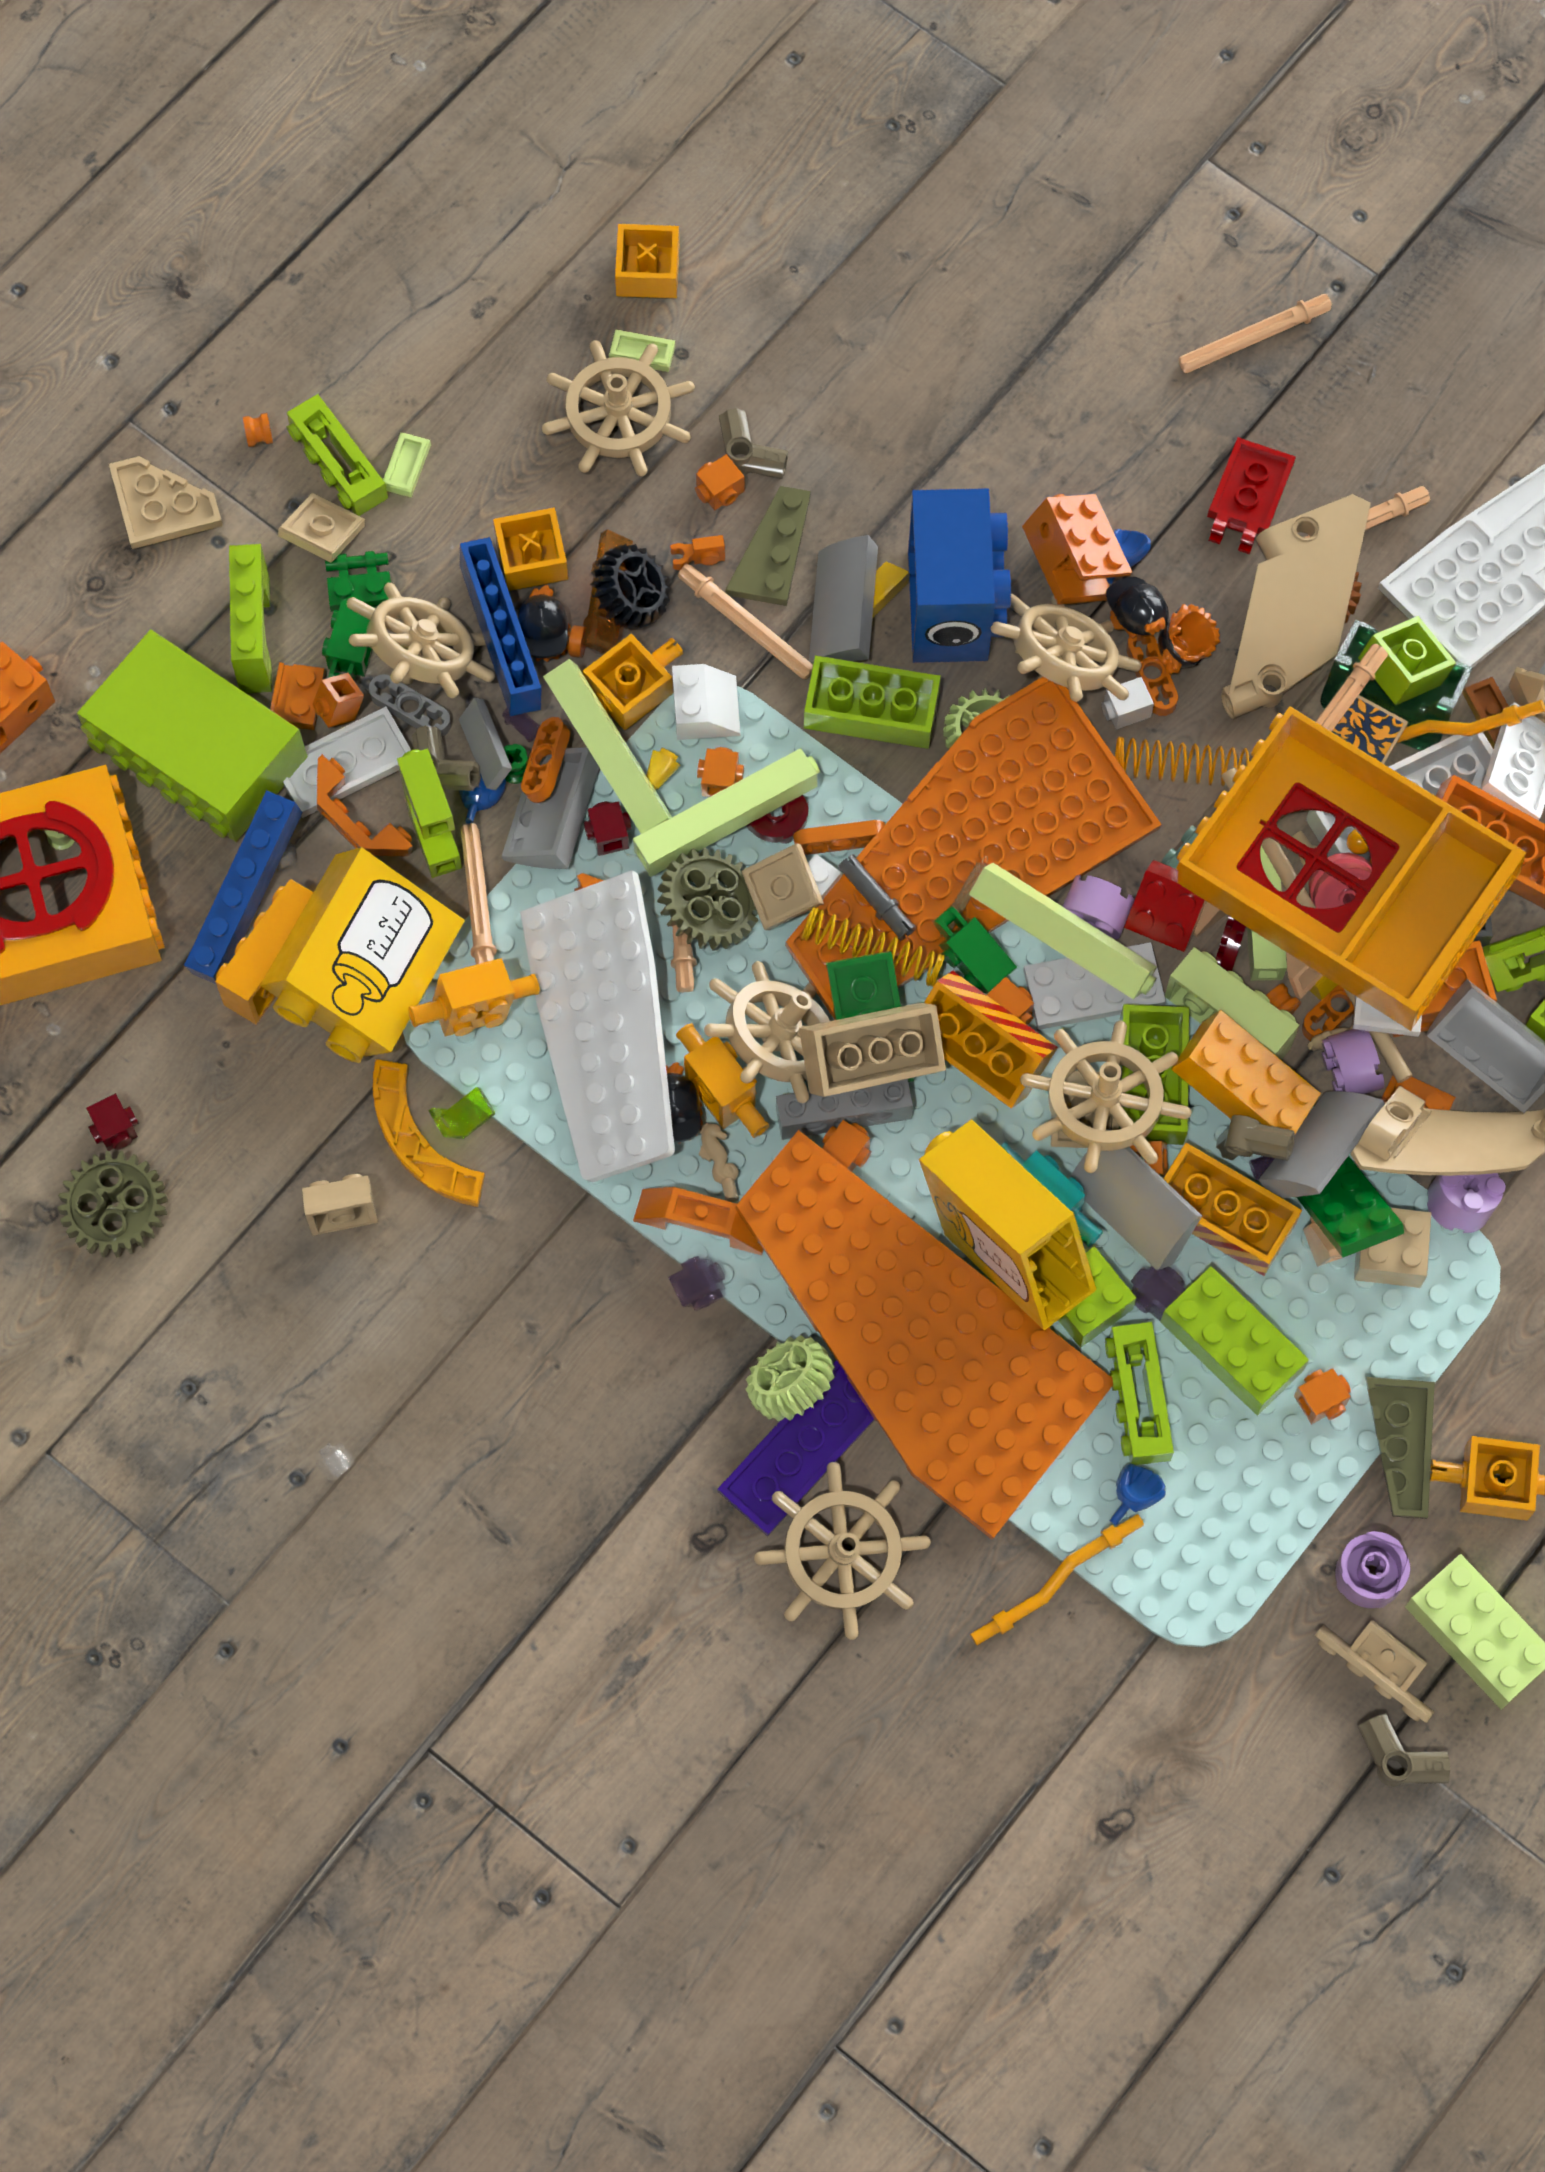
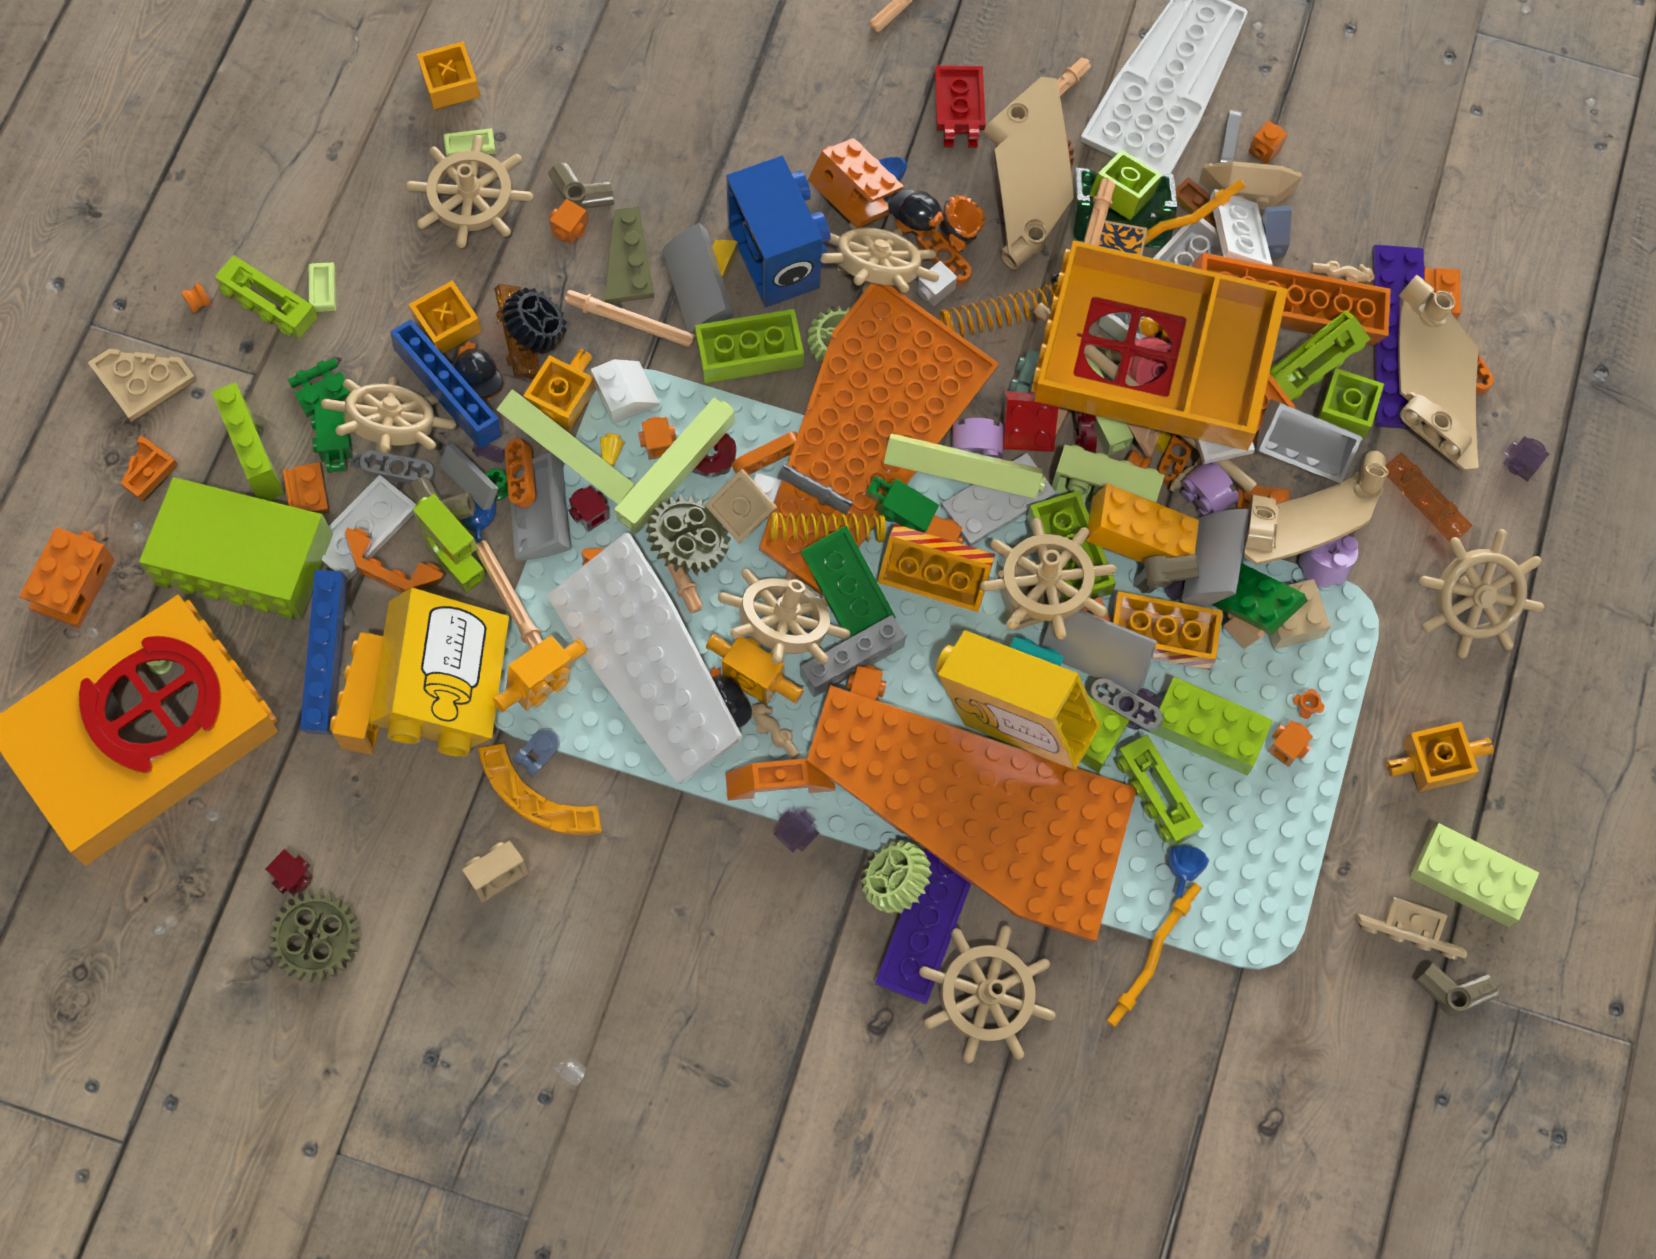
camera: 25 degrees left, 0 degrees up
tan tile [278,493,365,563] -> none
orange brick [312,673,364,728] -> none
clear neon green bracket [428,1087,495,1139] -> none
orange tile [568,625,587,658] -> none
orange plate [670,535,725,570] -> none
tan brick [799,1003,946,1097] -> none
tan piece [940,856,988,937] -> none
lavender brick [1335,1531,1410,1608] -> none
olive wing [1365,1377,1435,1519] -> none
none -> orange wing [121,435,178,501]
none -> sand blue plate [512,729,560,778]
none -> light grey beam [1091,678,1163,731]
none -> orange plate [1293,689,1325,719]

